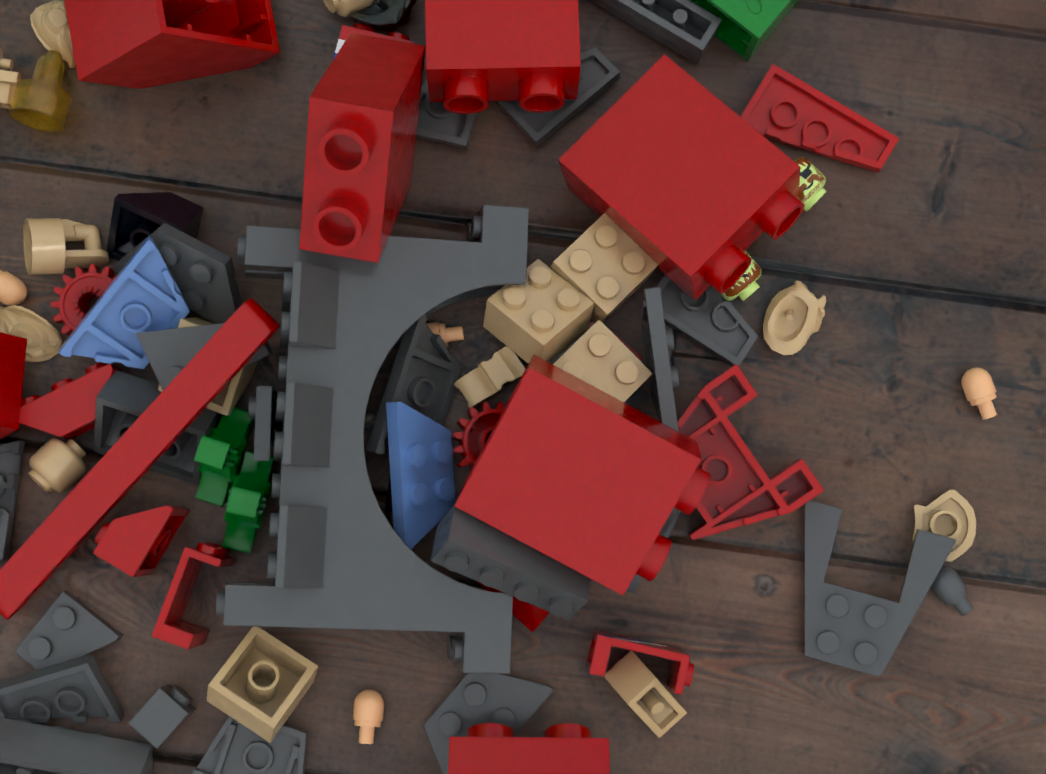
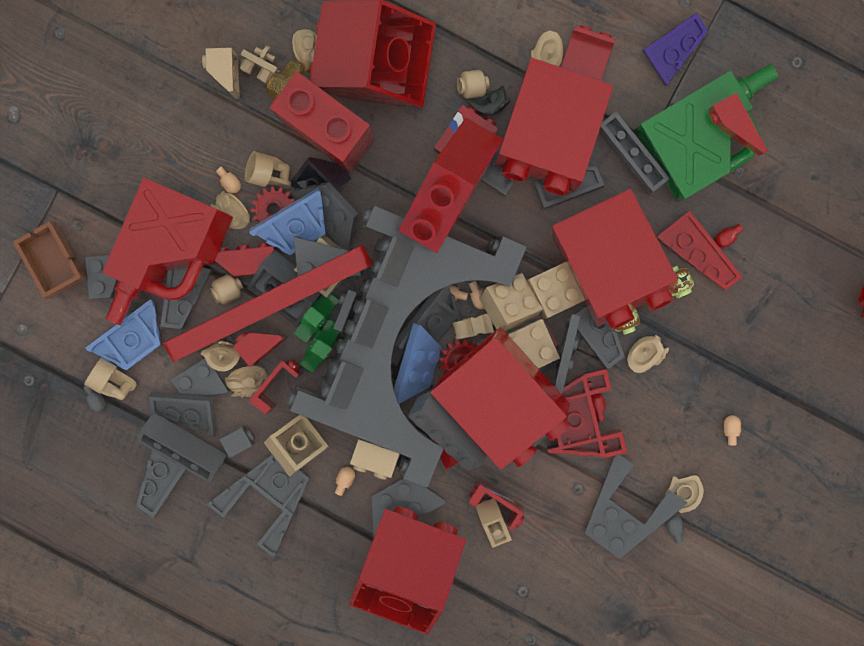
camera: 20 degrees right, 5 degrees up
none -> tan hat [201,340,240,371]
none -> tan hat [225,366,268,398]
none -> red brick [269,71,375,174]
none -> tan brick [350,438,399,480]
none -> light nougat cylinder [469,280,485,310]
none -> red cylinder [591,393,606,422]
none -> red cylinder [715,223,744,248]

